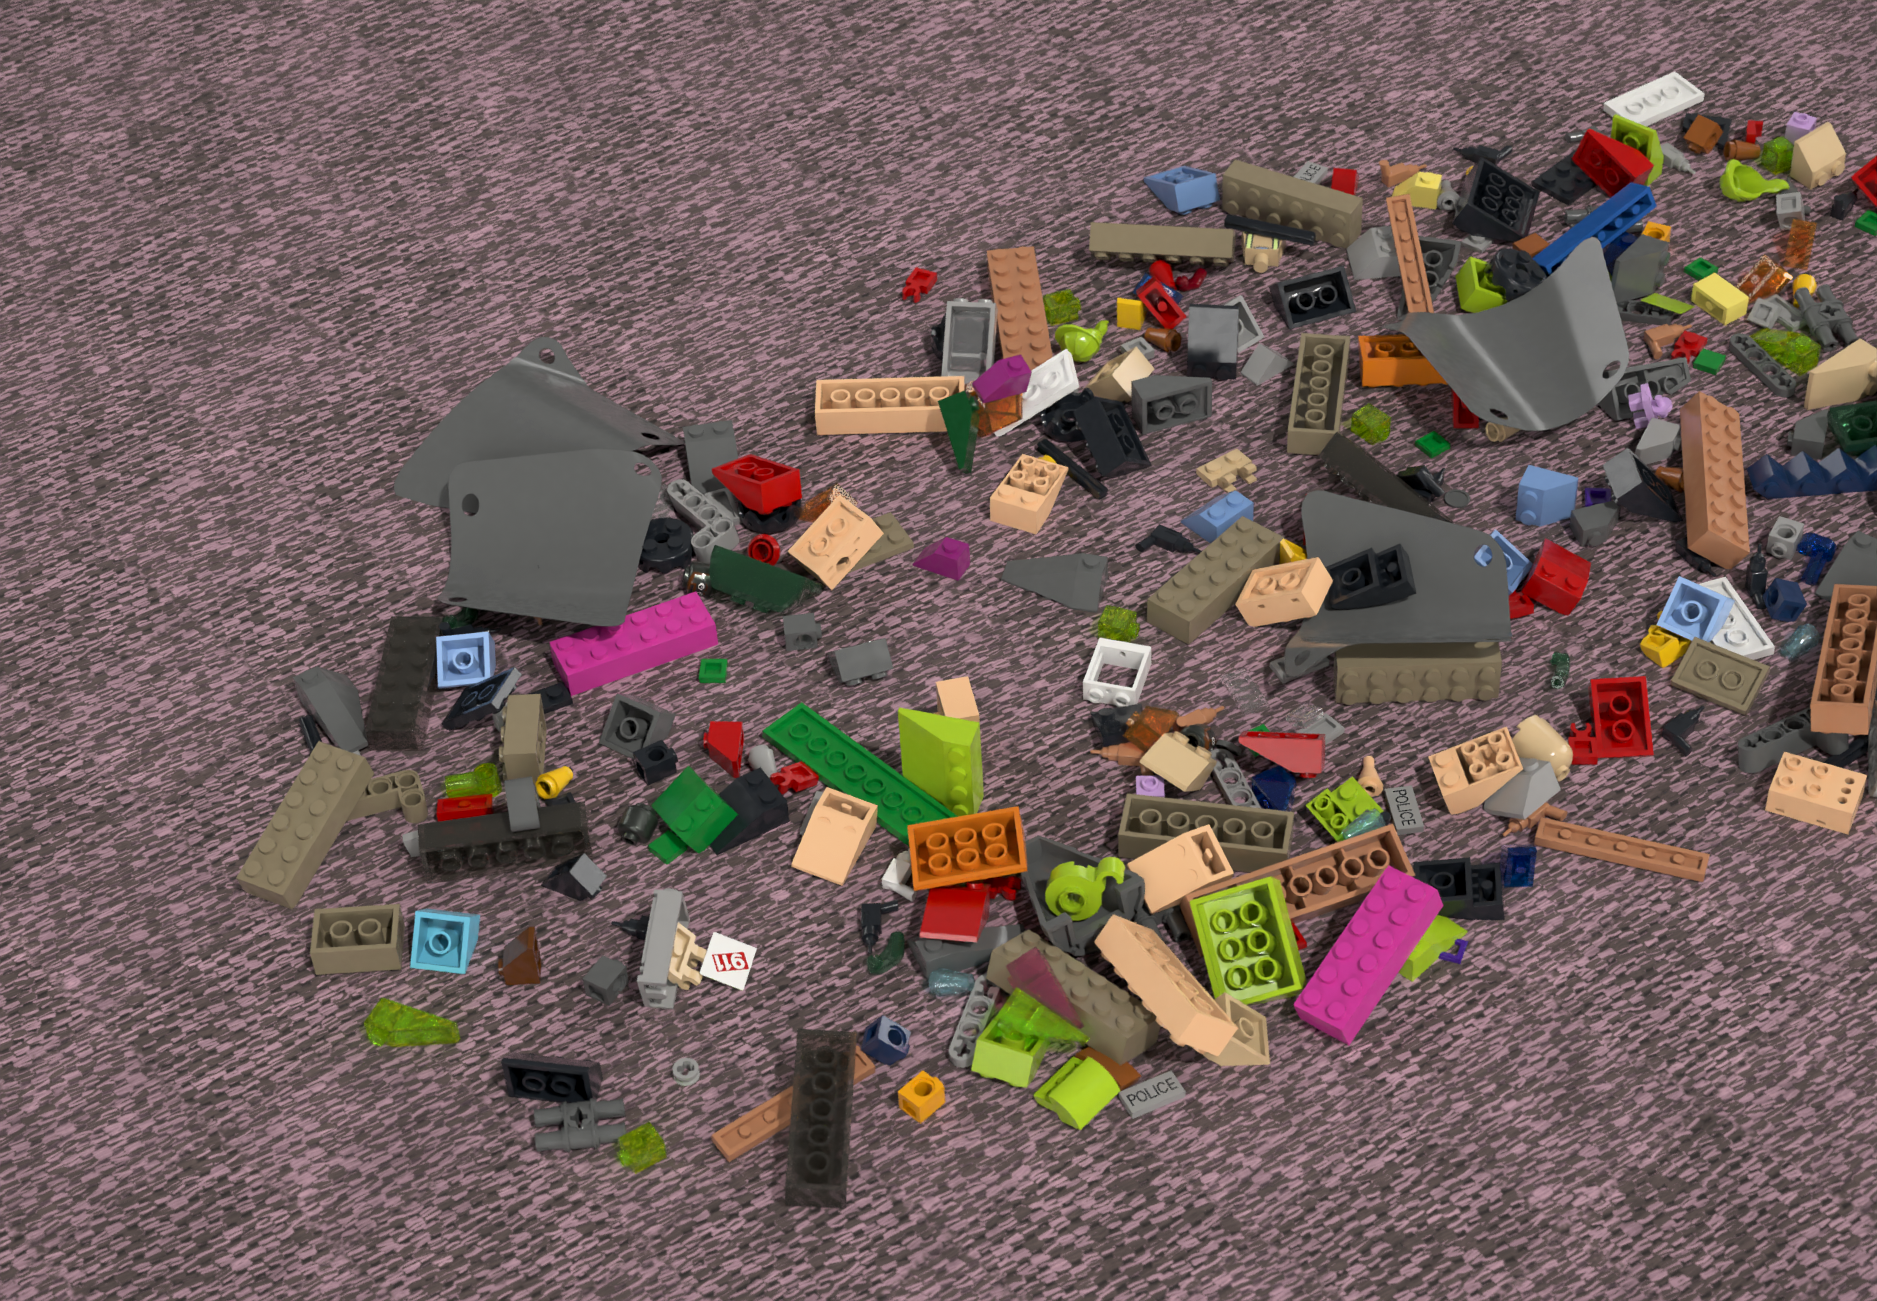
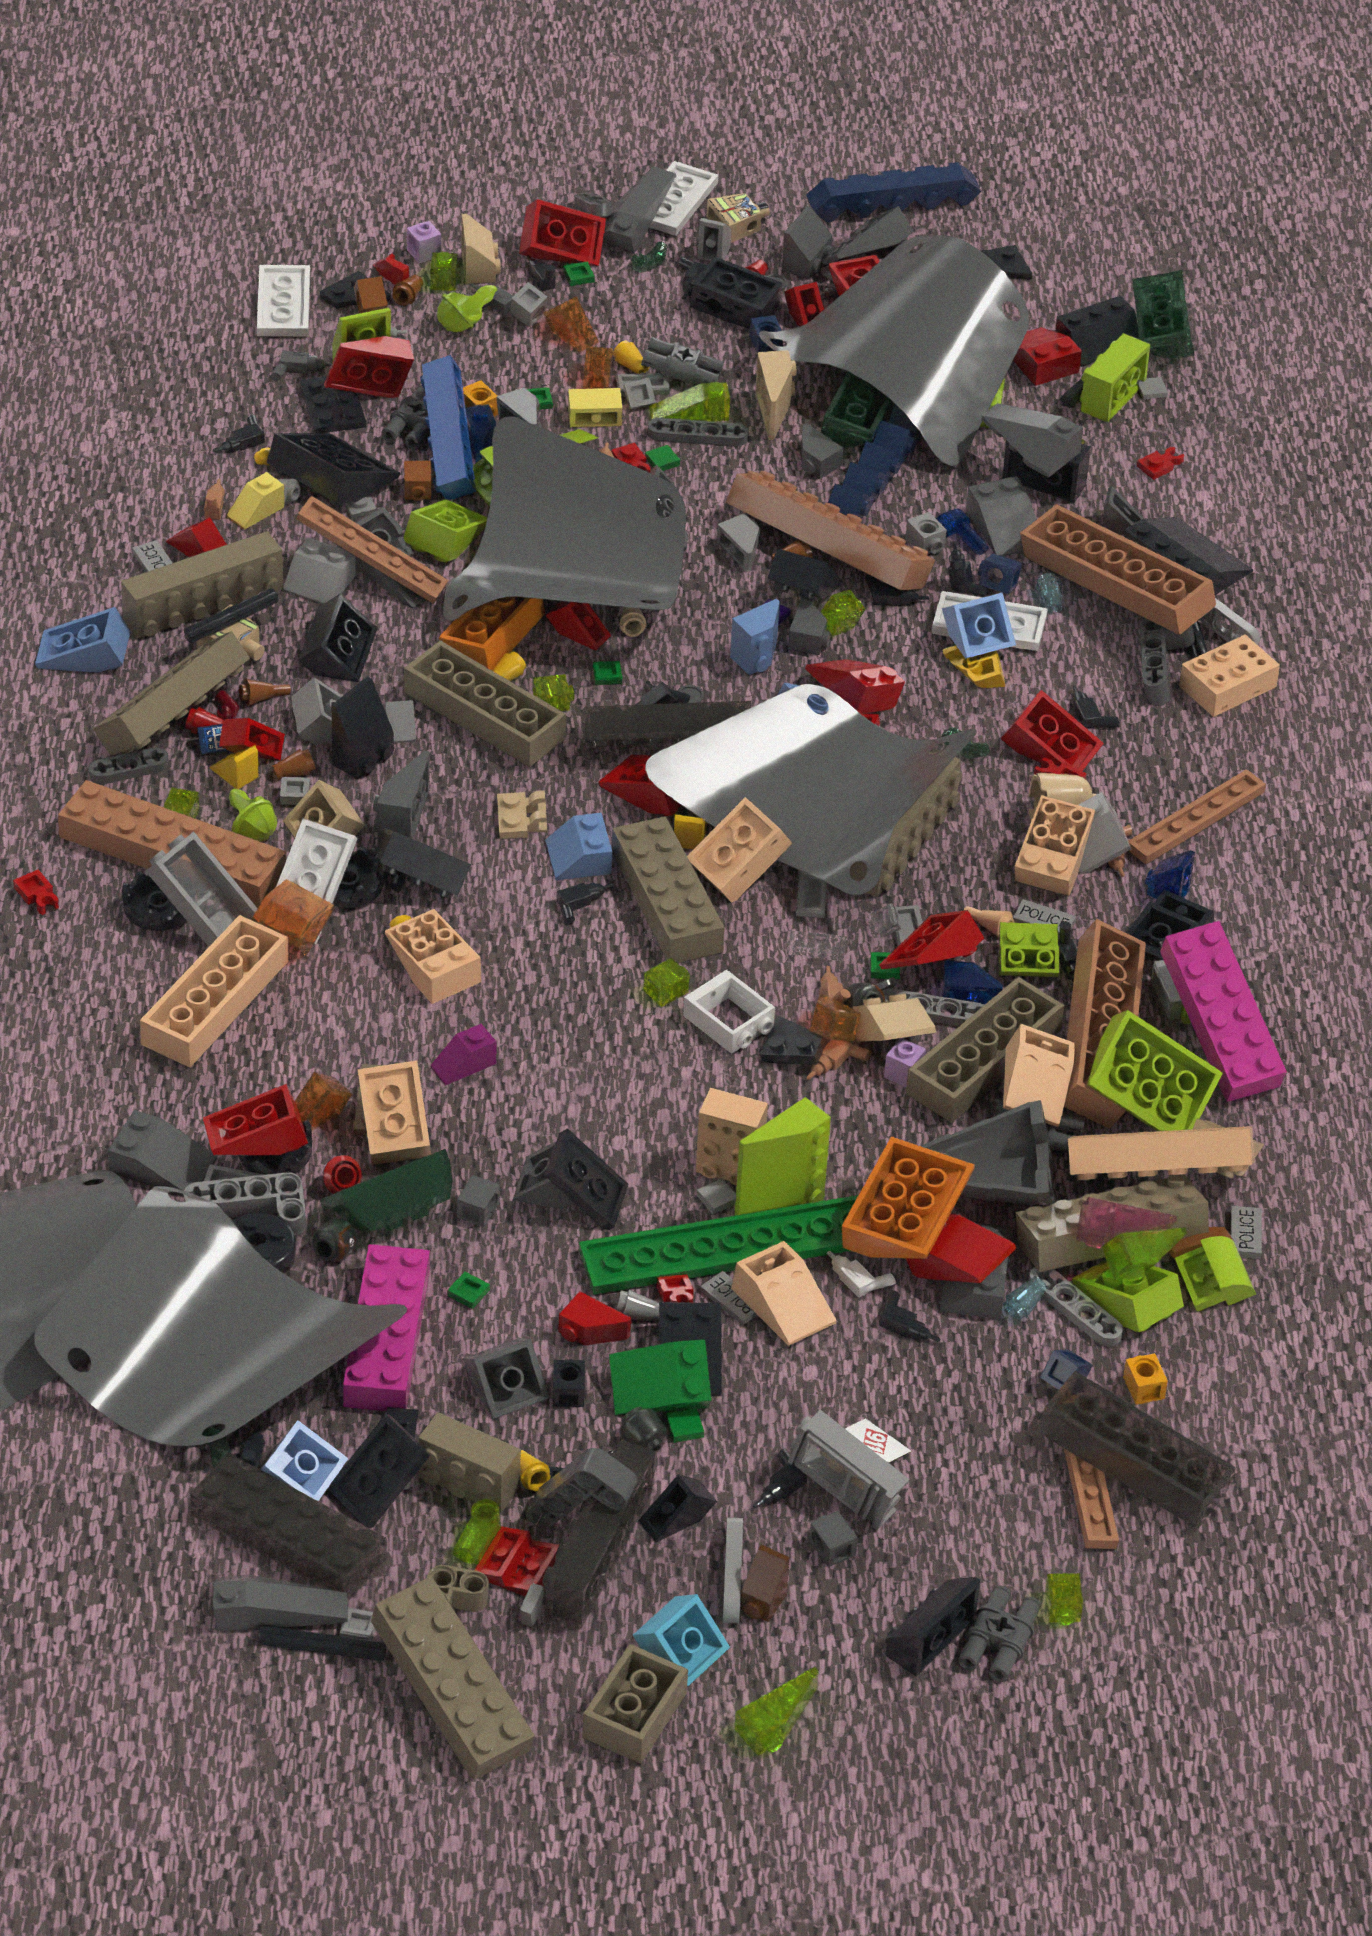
camera: 65 degrees left, 0 degrees up
light grey bush [672,1058,700,1086] -> none
clear green arm [866,932,905,975] -> none
dark green slope [938,390,980,474] -> none
magenta slope [972,354,1032,403] -> none
dark grey wedge [1001,553,1108,613] -> none
black axle [1037,439,1108,500] -> none
lime piece [1045,857,1125,921] -> none
black slope [1325,544,1417,609] -> none
clear light blue cone [1342,808,1386,840] -> none
black plate [1484,248,1546,302] -> none
lavender hips [1628,383,1673,429] -> none
dark tan plate [1671,637,1770,716] -> none
none -> dark grey beam [89,747,169,785]
none -> dark orange cone [238,678,291,706]
none -> yellow cone [493,651,526,681]
none -> black plate [544,1128,629,1230]
none -> light grey beam [723,1517,743,1624]
none -> clear neon green brick [821,590,866,636]

